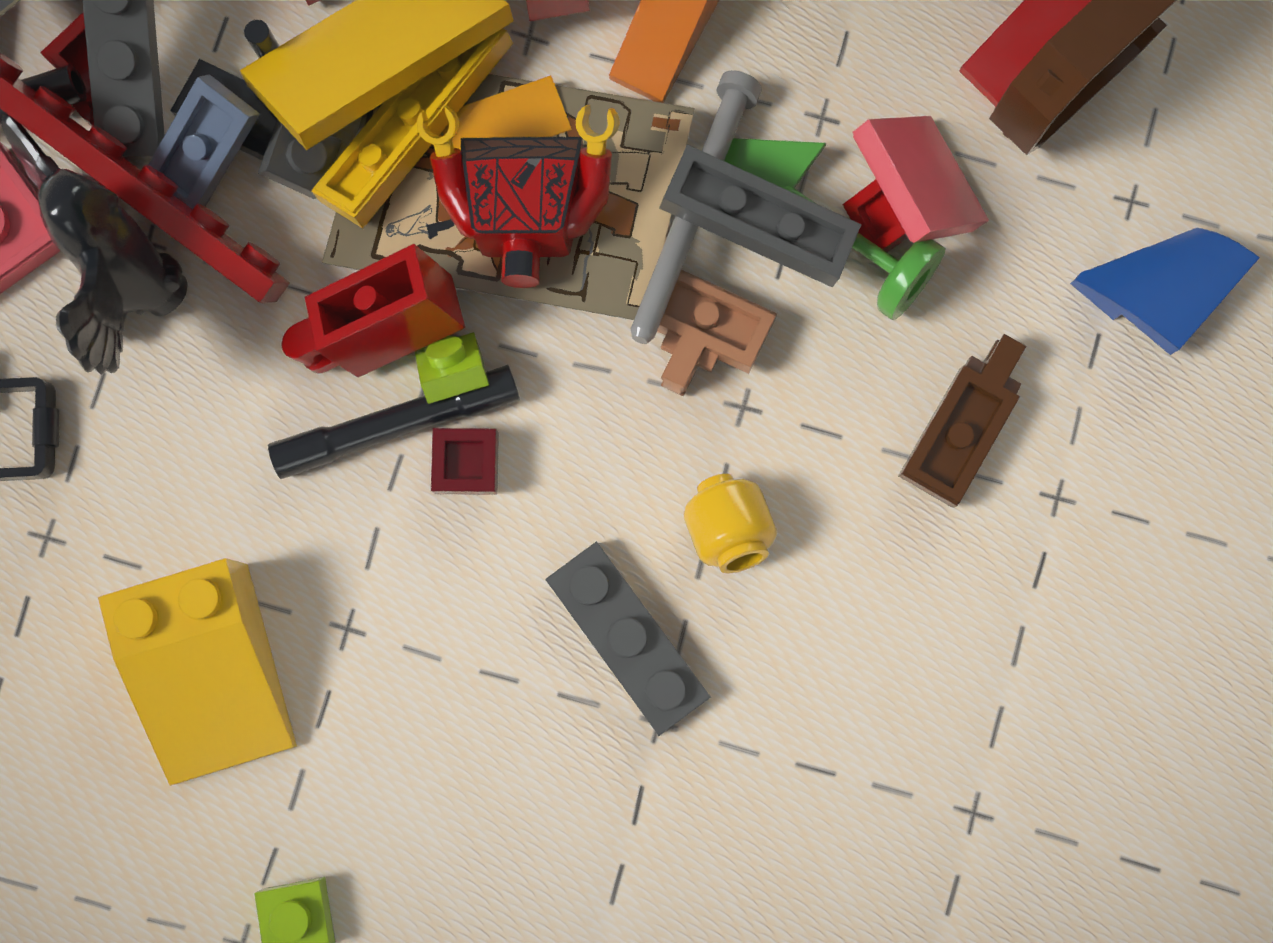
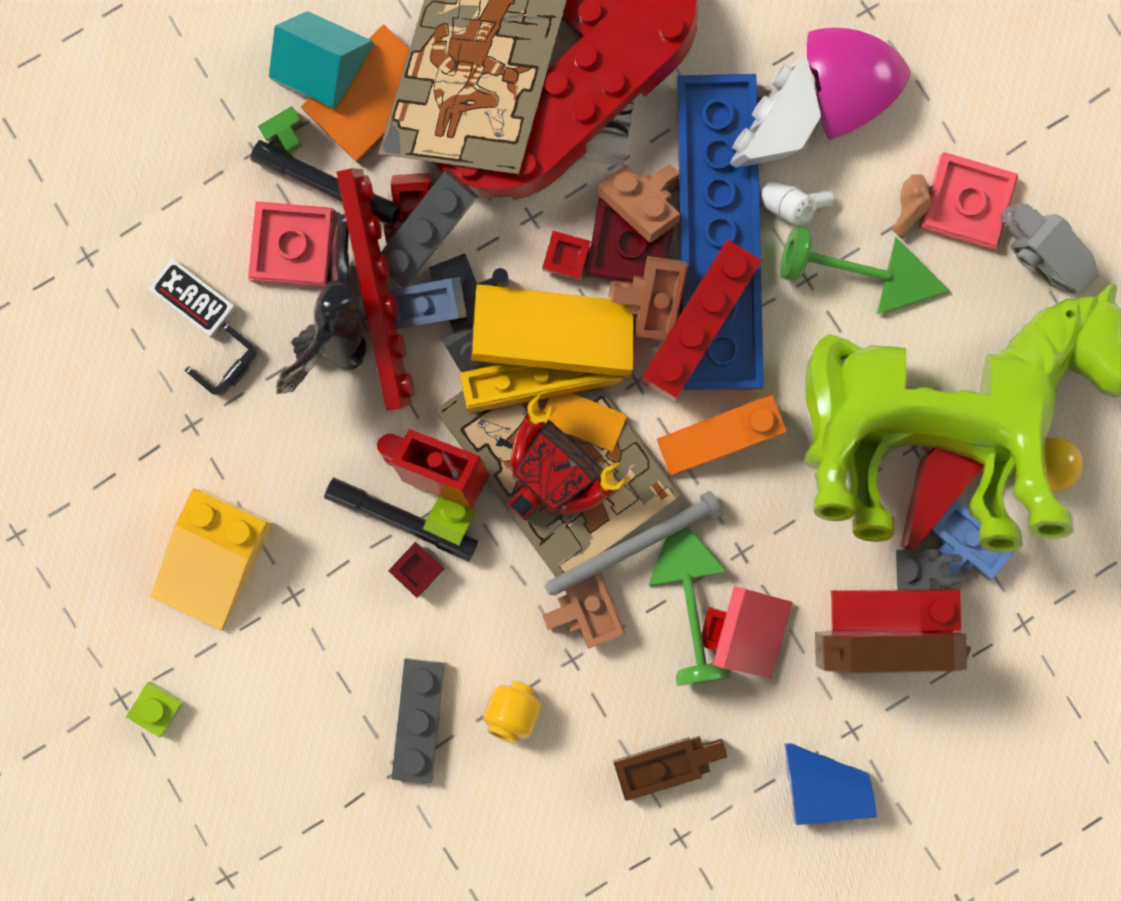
camera: 40 degrees right, 5 degrees up
dark grey plate [659,144,861,287] -> none

